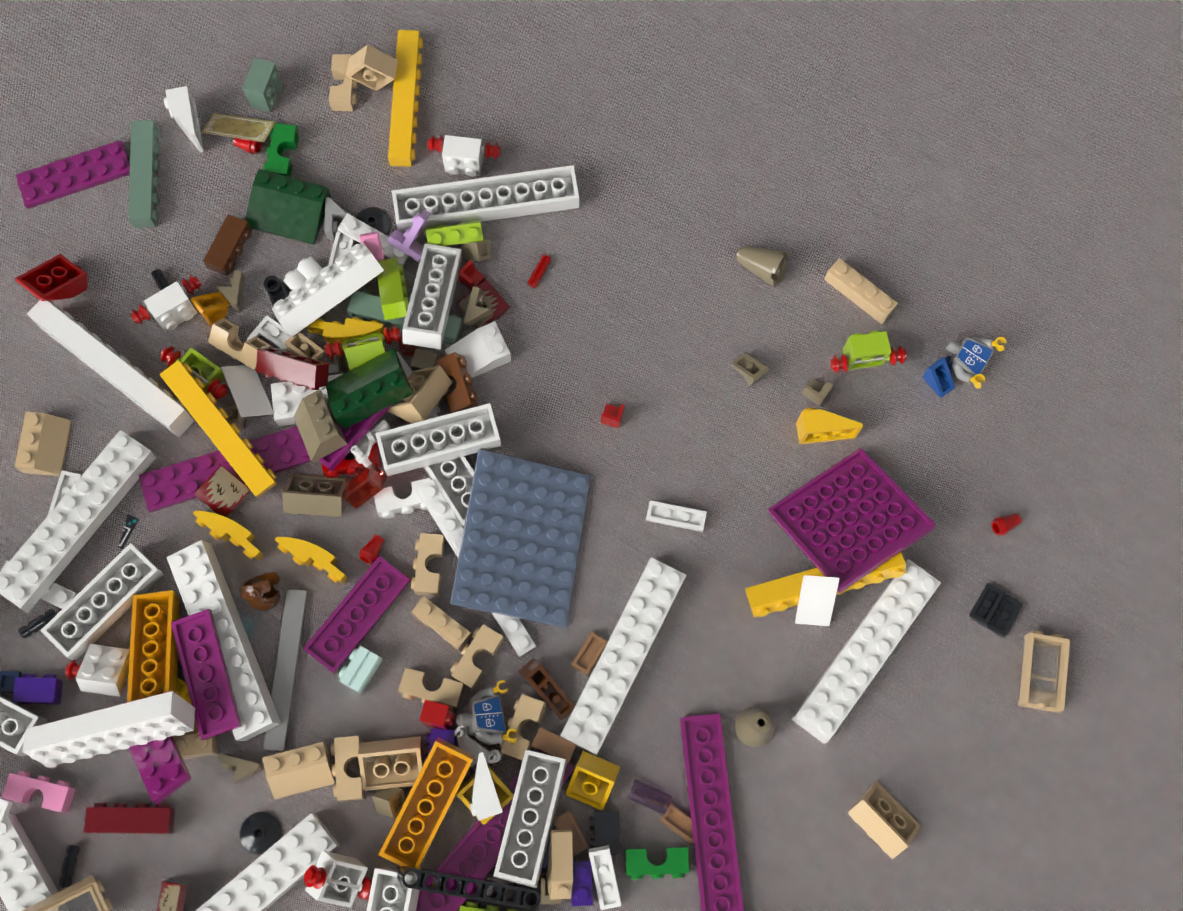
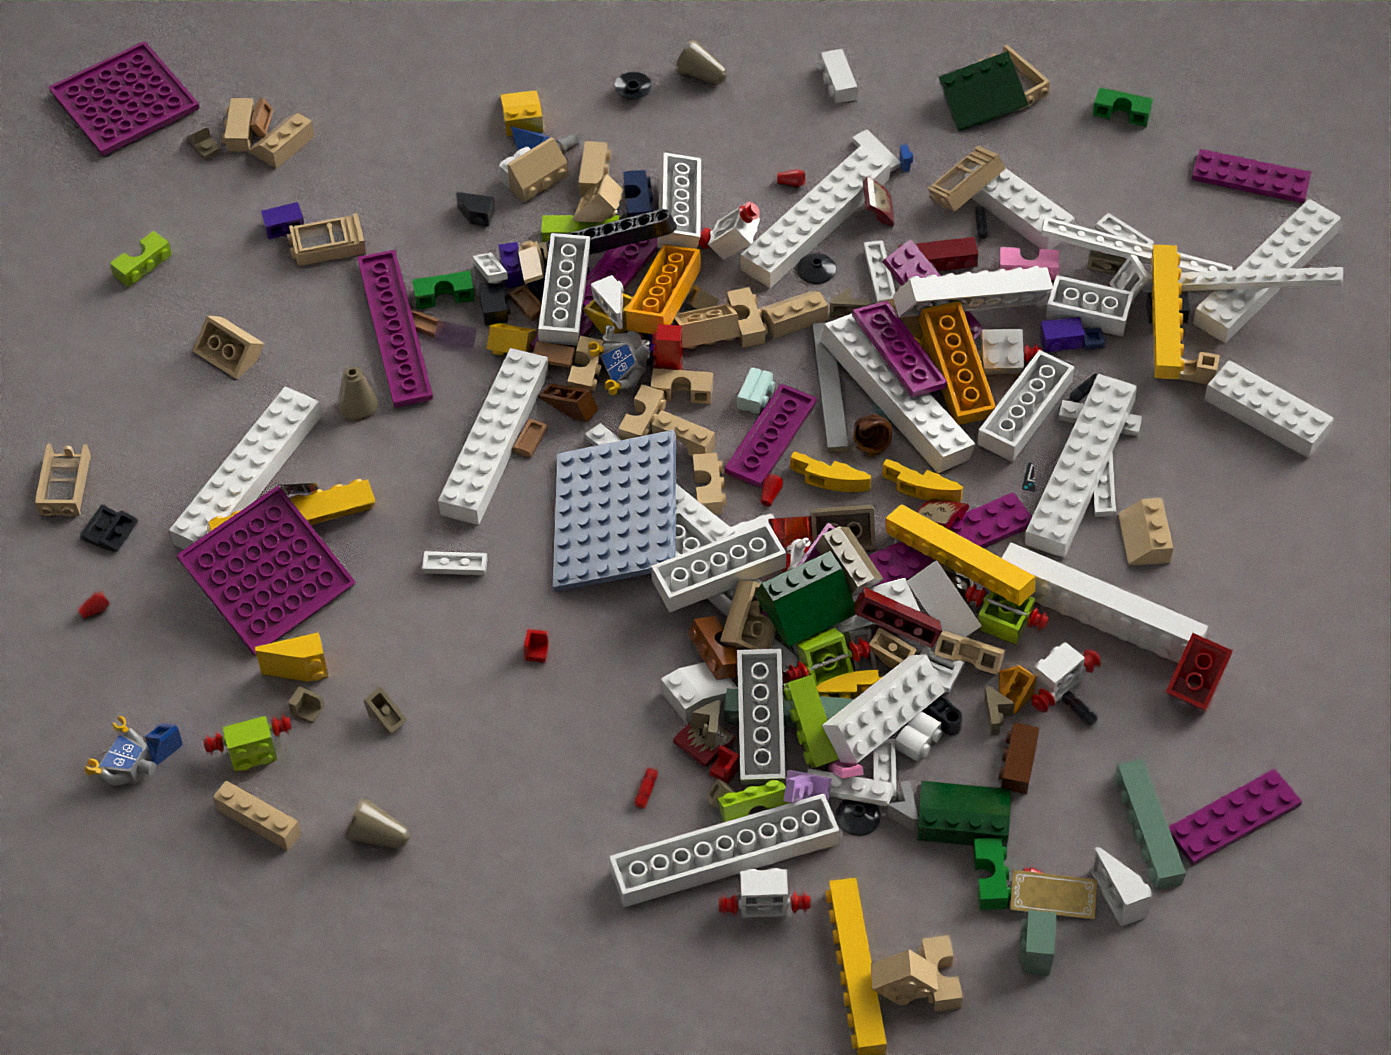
camera: 175 degrees right, 20 degrees down
none -> white plate [864,240,895,303]

